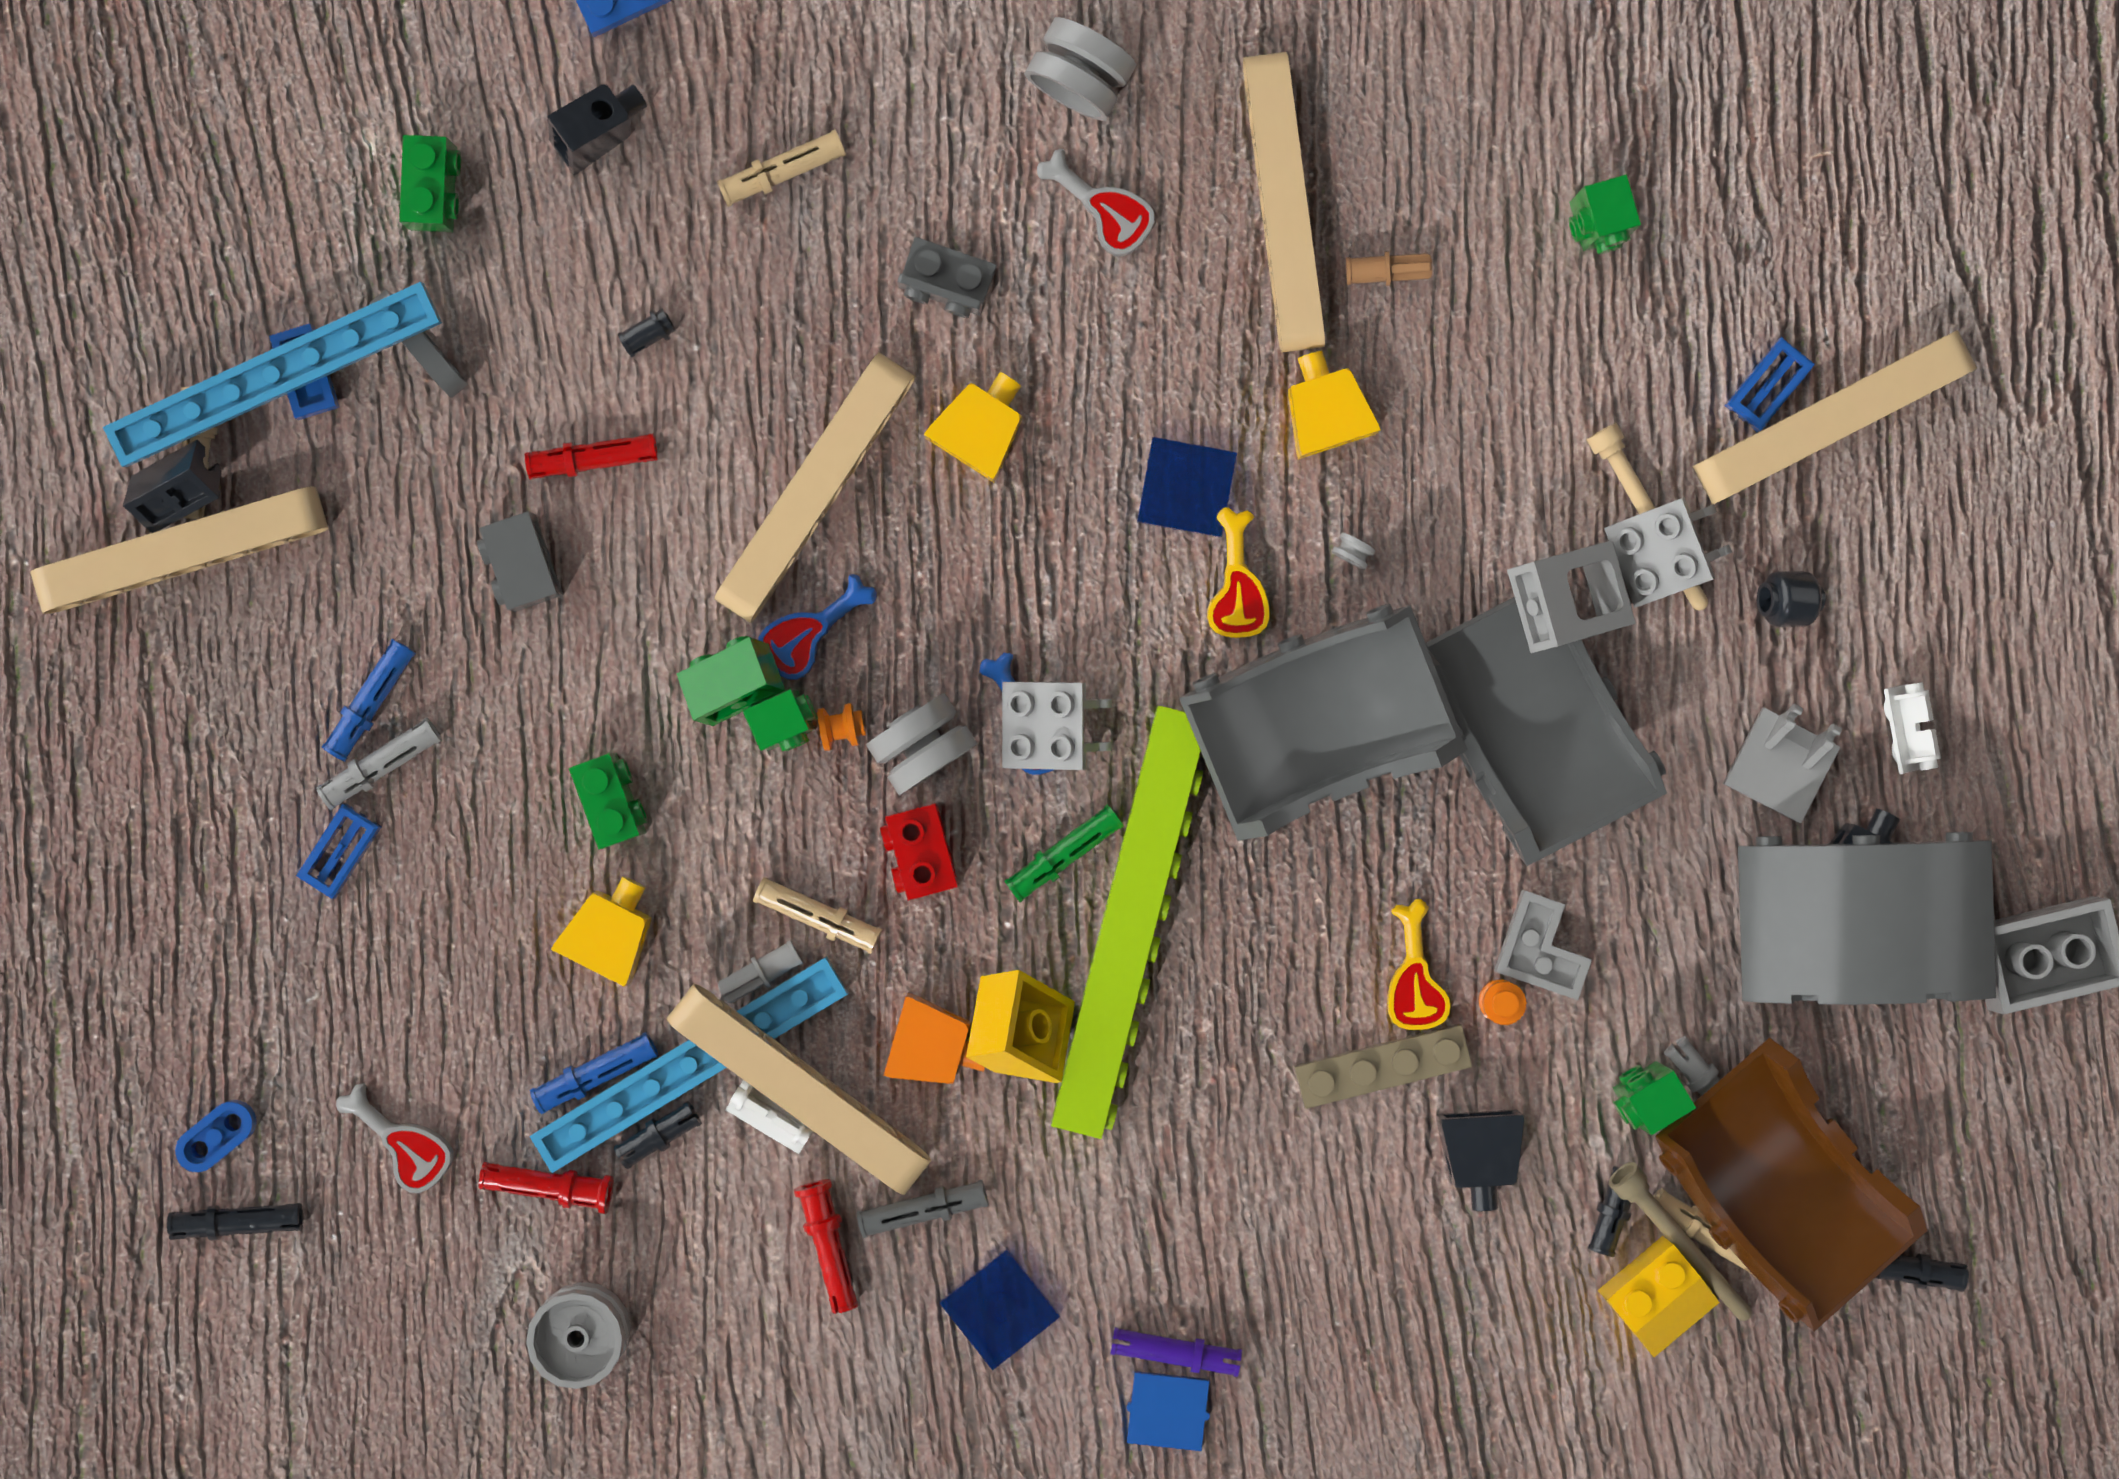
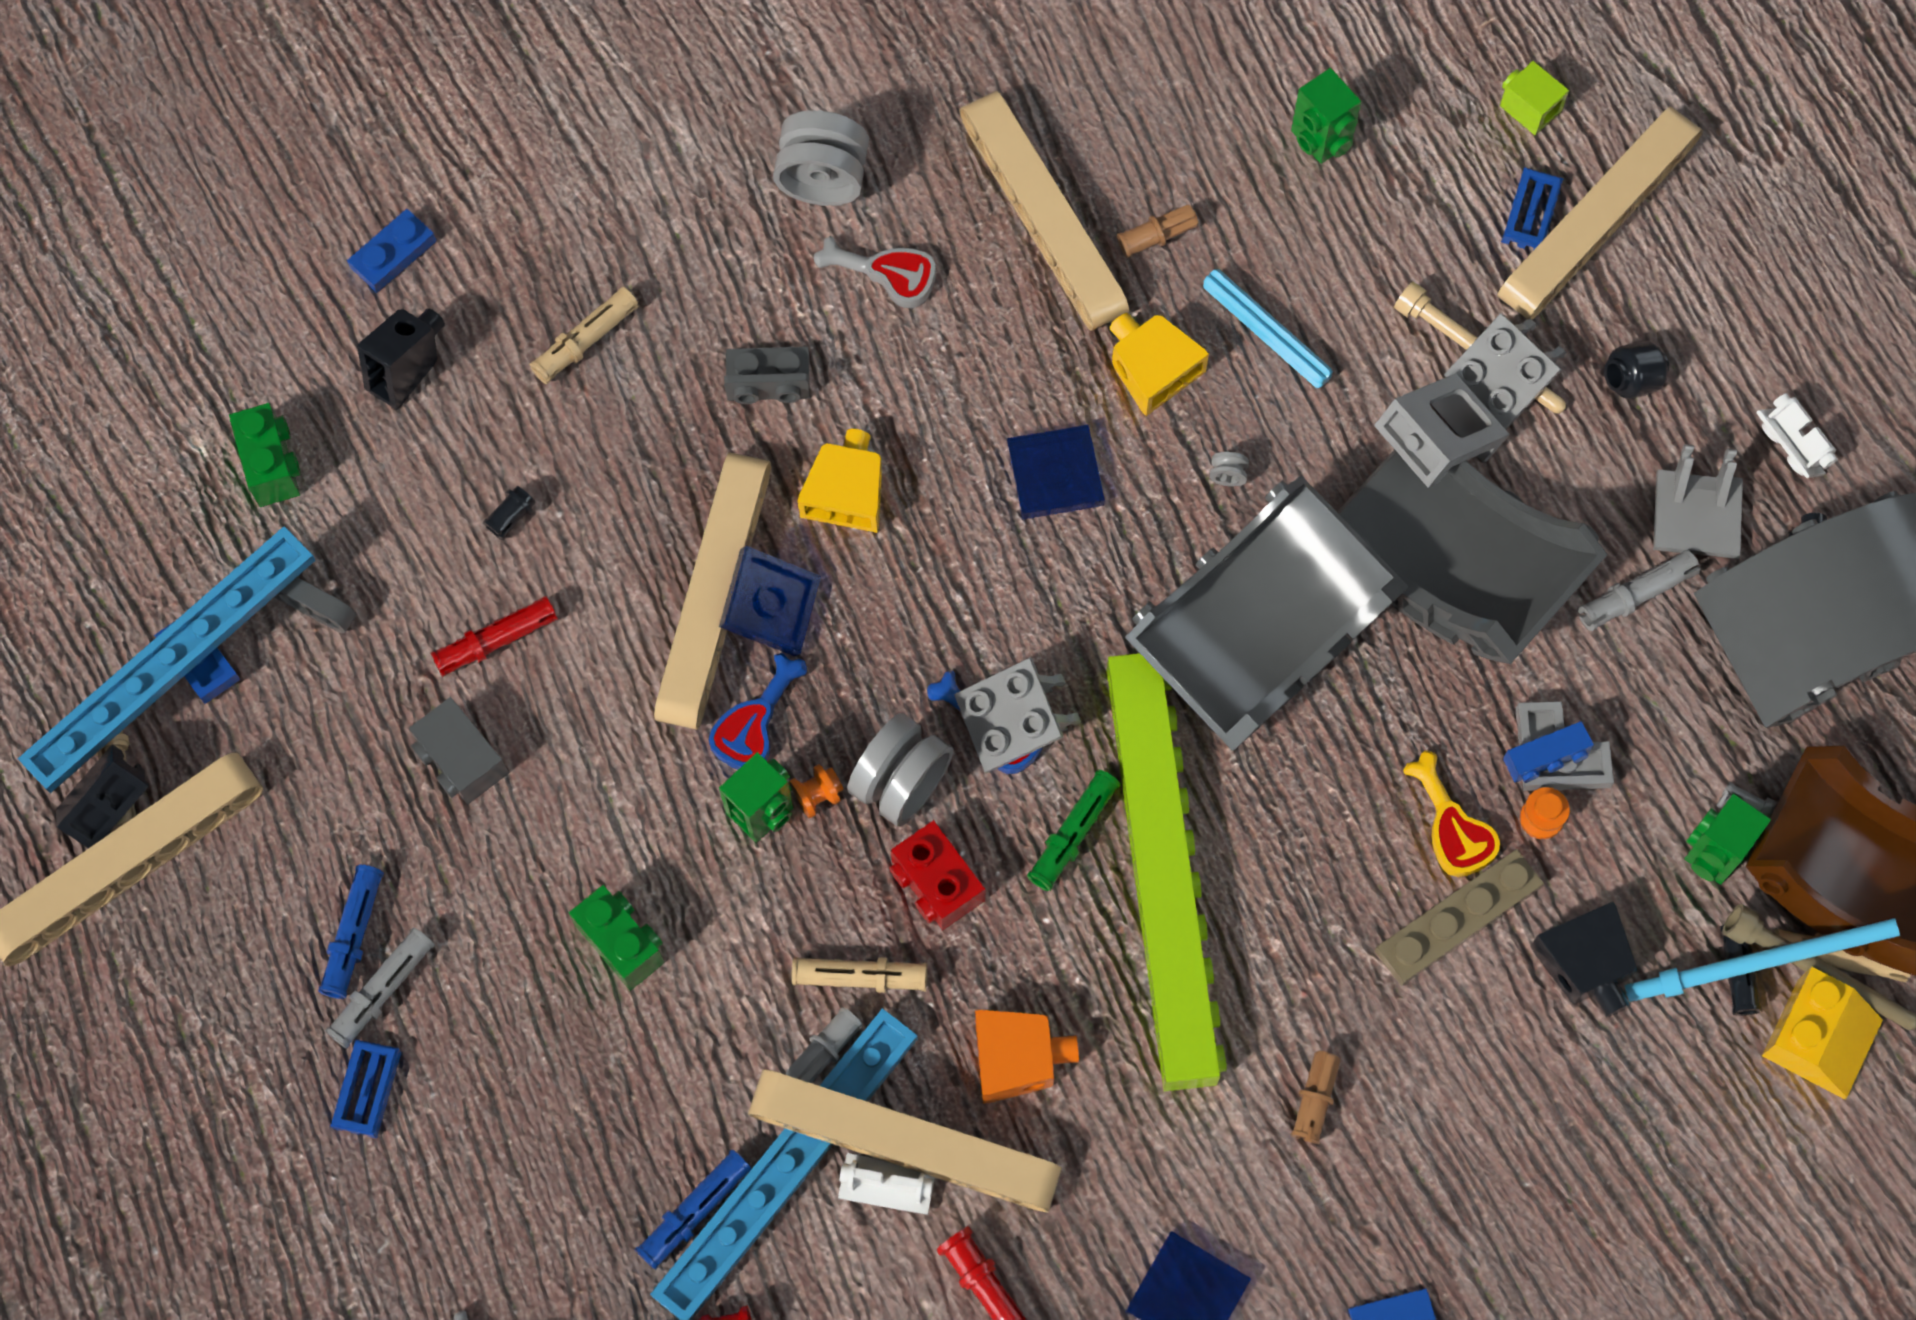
camera: 20 degrees left, 20 degrees down
yellow torso [551,876,651,987] -> none
black pin [614,1101,702,1169] -> none
brick [677,636,785,726] -> none
dark grey pin [857,1180,989,1238] -> none
yellow slope [966,970,1075,1083] -> none
dark purple pin [1110,1327,1242,1377] -> none
yellow piece [1207,507,1269,638] -> none
none -> clear blue tile [719,546,821,656]
none -> medium azure axle [1203,269,1333,388]
none -> medium nougat axle [1291,1051,1340,1144]
none -> lime brick [1500,61,1569,136]
none -> blue piece [1503,721,1594,783]
none -> light grey pin [1578,550,1700,631]
none -> medium azure bar [1625,918,1900,1002]

